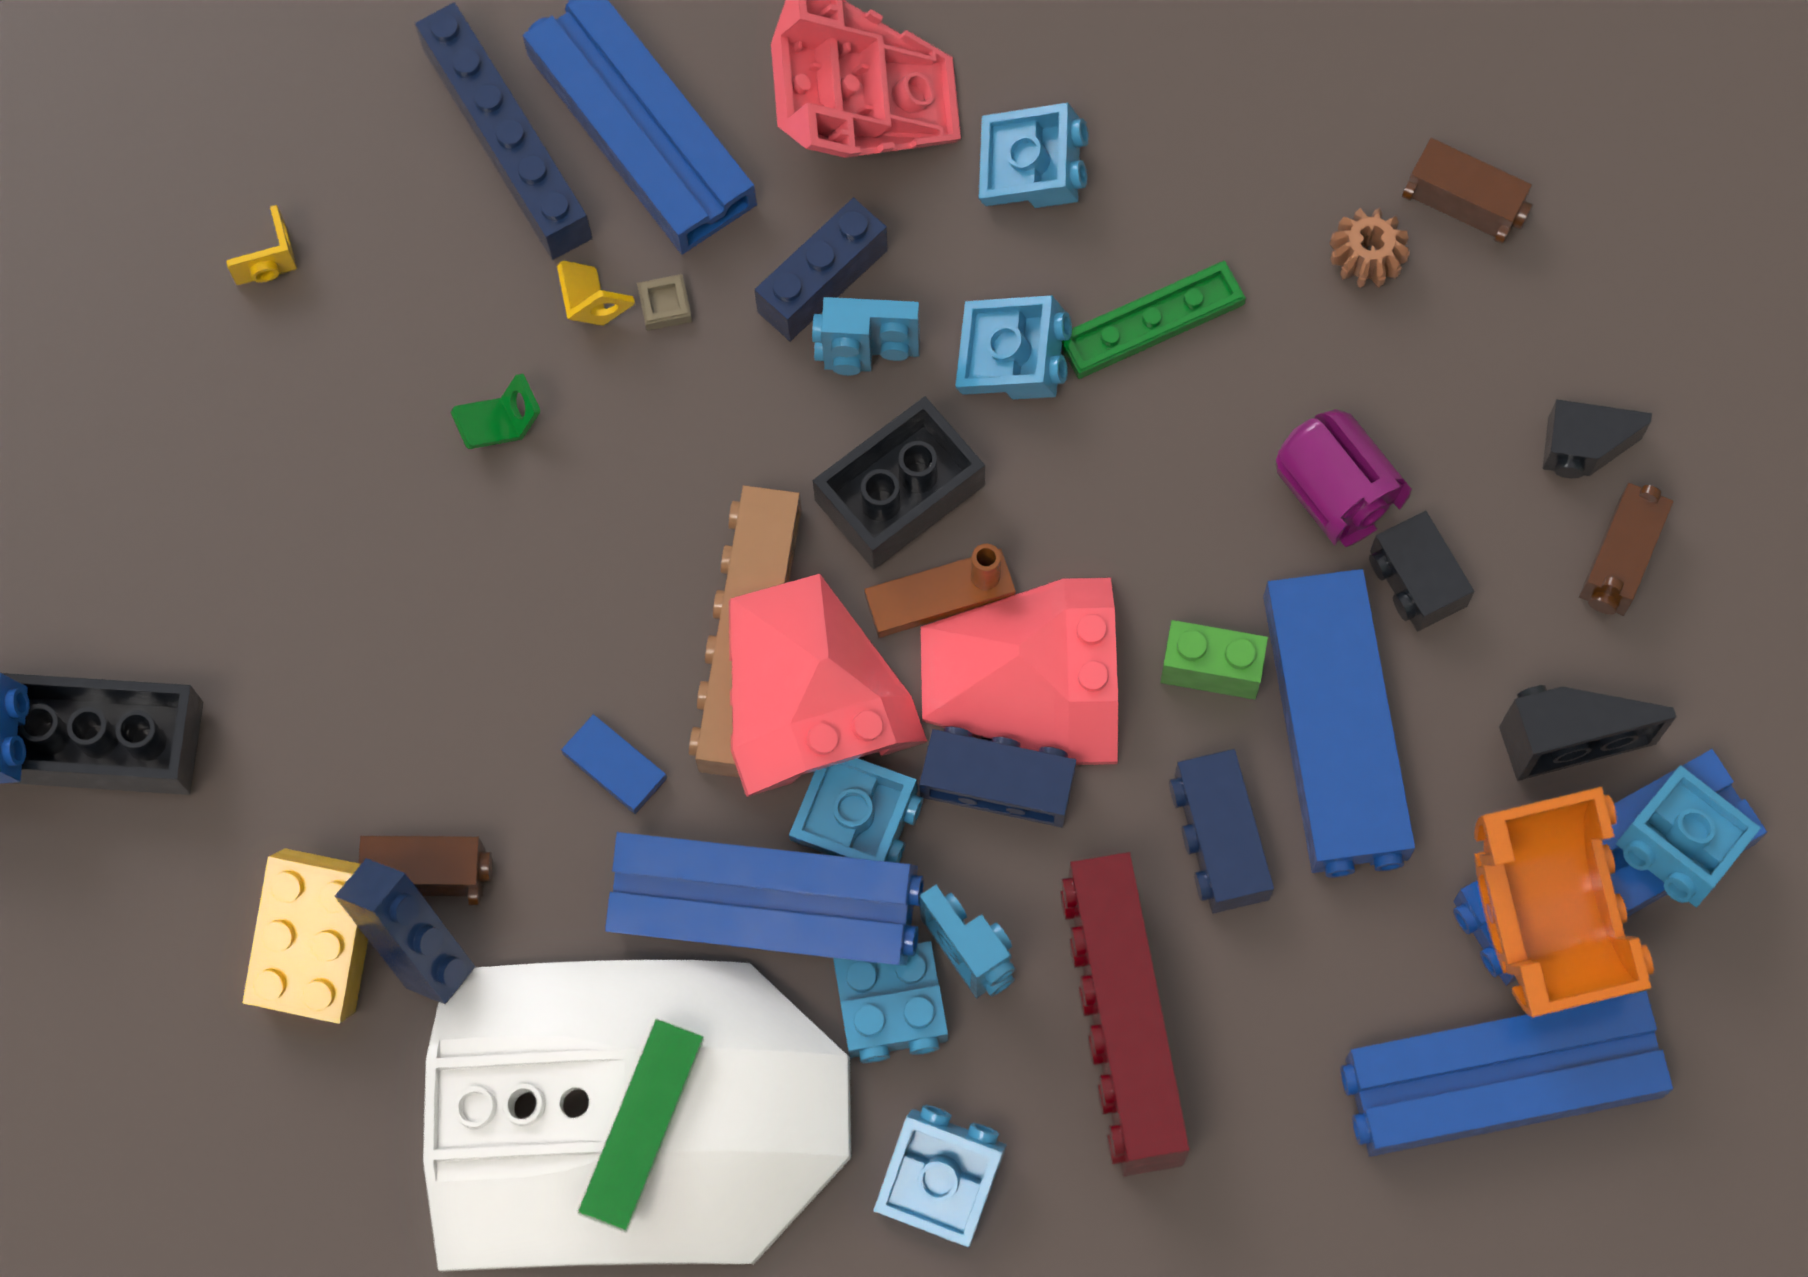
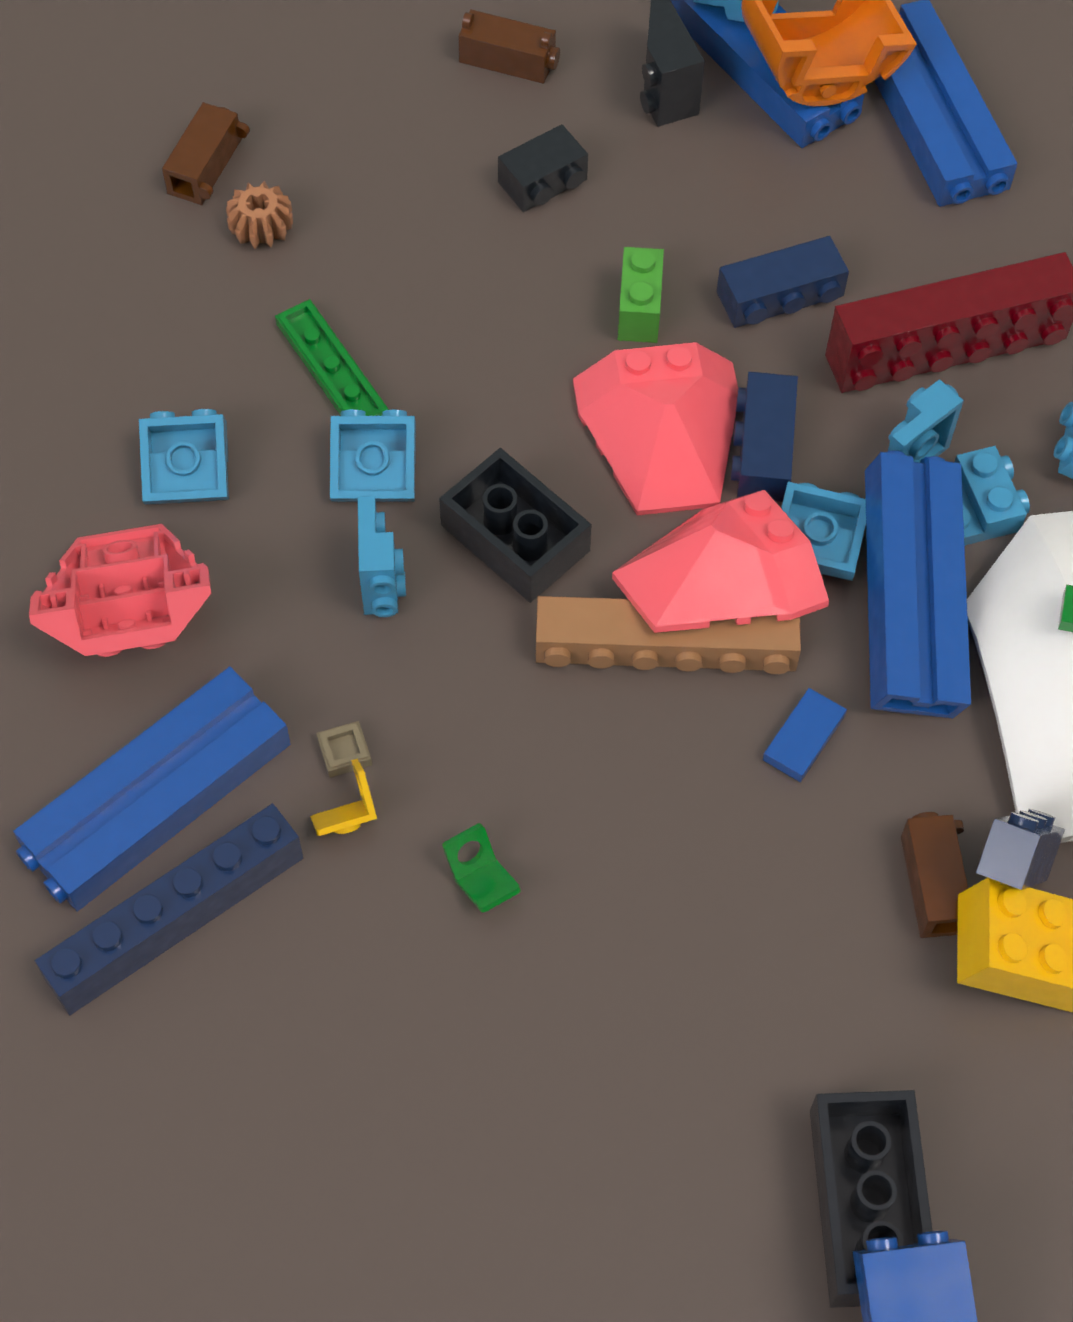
camera: 100 degrees left, 10 degrees down
yellow bracket [226,205,297,285] -> none
dark blue brick [754,197,888,342] -> none
dark orange piece [864,543,1016,638] -> none
blue brick [1263,569,1415,878] -> none
magenta cylinder [1275,409,1412,548] -> none
black slope [1543,399,1652,478] -> none

